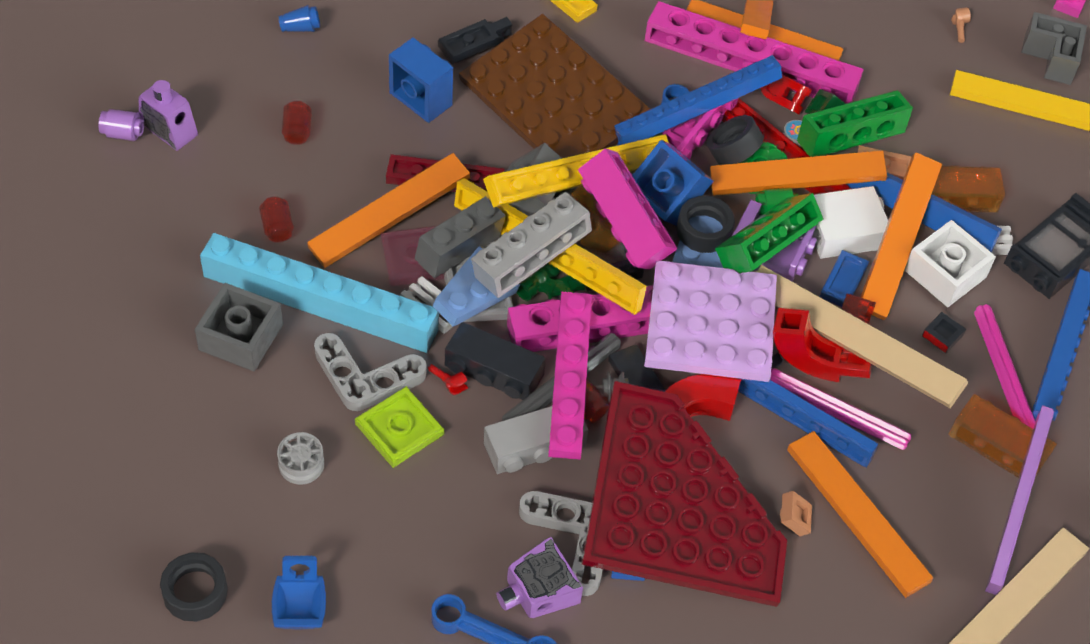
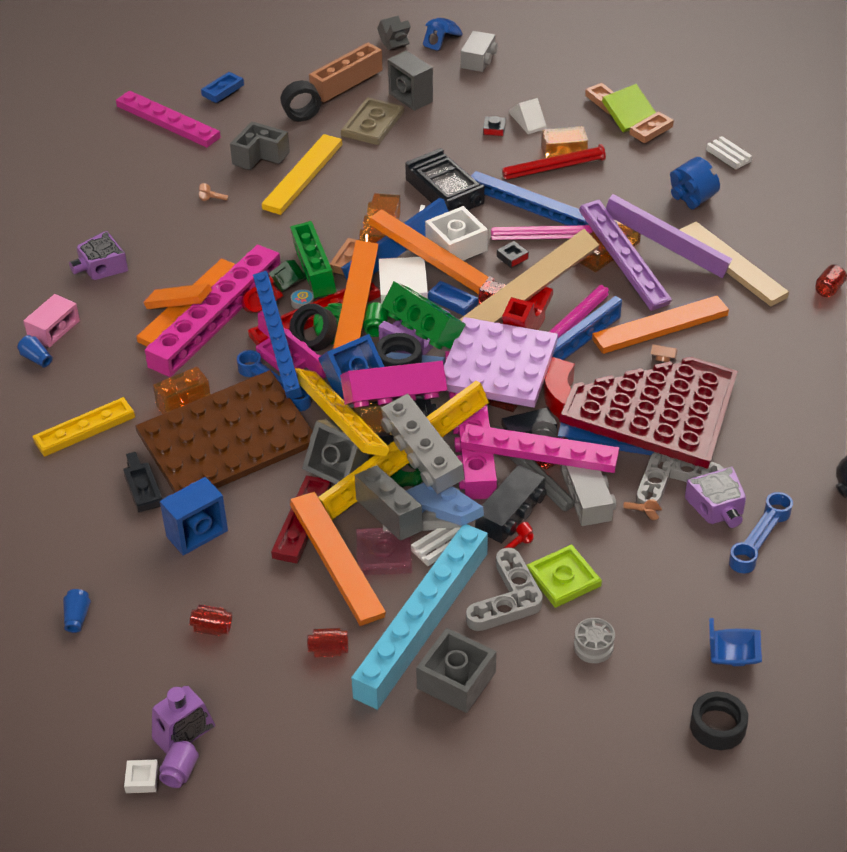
camera: 75 degrees left, 10 degrees down
none -> white plate [124,760,159,793]
none -> clear orange brick [153,366,210,414]
none -> medium lavender tile [579,200,672,311]
none -> nougat hand [623,499,662,520]

